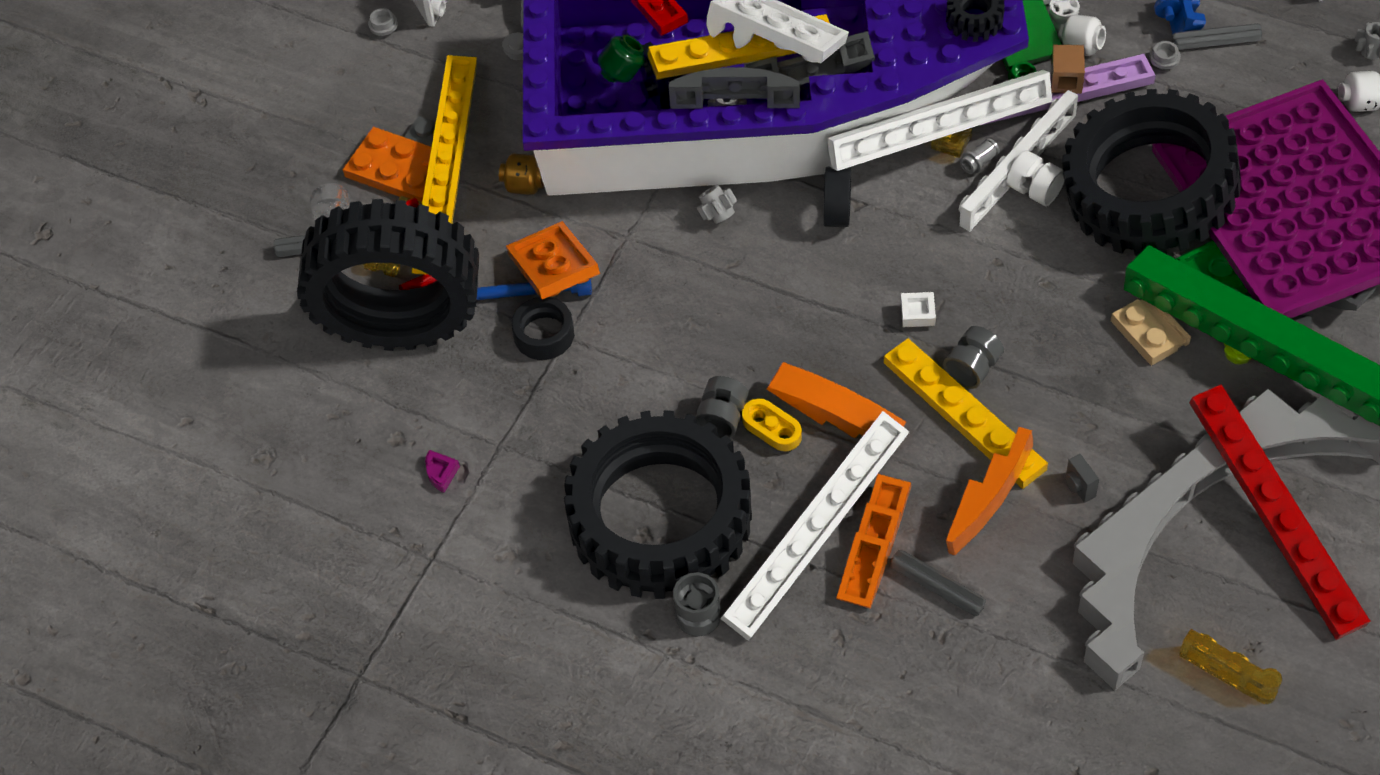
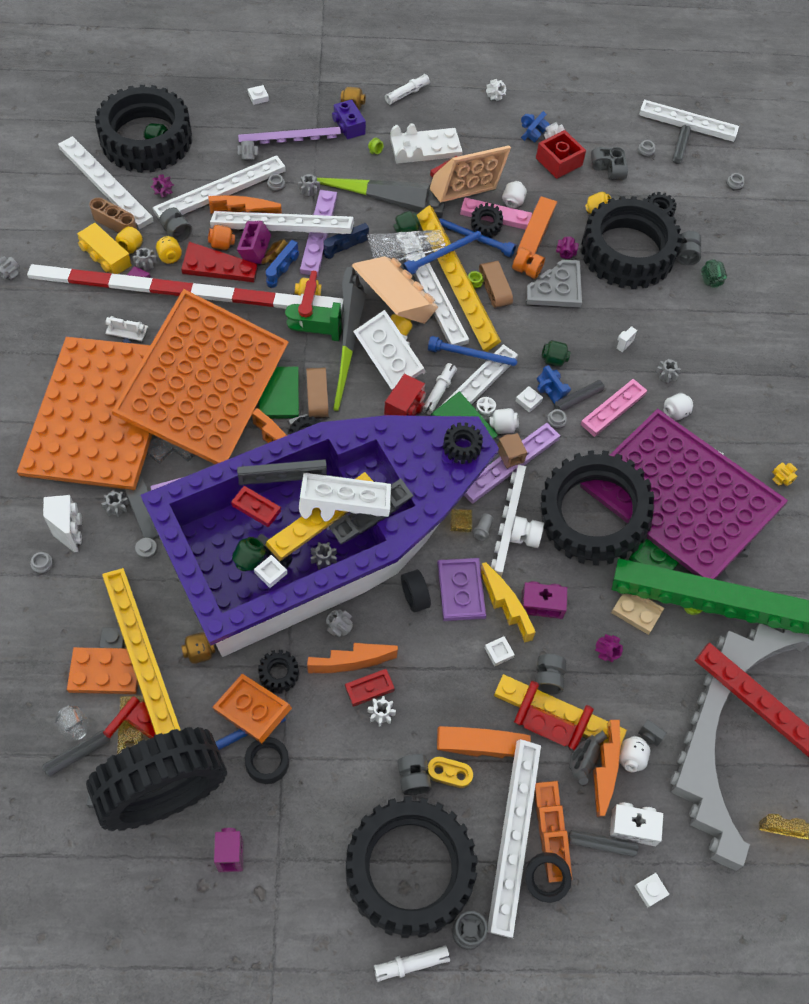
camera: 35 degrees left, 5 degrees up
magenta tile [425,450,460,493] -> none
dark grey slope [669,67,800,109] -> none
white plate [827,70,1052,171] -> none
none -> magenta brick [214,828,244,872]
none -> white plate [254,555,287,588]
none -> black tyre [258,649,299,693]
none -> orange slope [307,643,398,673]
none -> red plate [345,669,395,707]
none -> white gear [368,696,396,726]
none -> white pin [374,945,450,982]
none -> medium lavender tile [437,558,486,621]
none -> yellow slope [481,562,536,643]
none -> red plate [514,681,594,750]
none -> white plate [515,386,543,413]
none -> magenta brick [521,581,567,619]
none -> black tyre [525,852,572,903]
none -> dark grey piece [569,730,608,785]
none -> bright pink plate [580,379,647,437]
none -> magenta gear [595,634,623,662]
none -> white brick [609,802,663,846]
none -> white head [619,736,651,772]
none -> white plate [634,873,669,908]

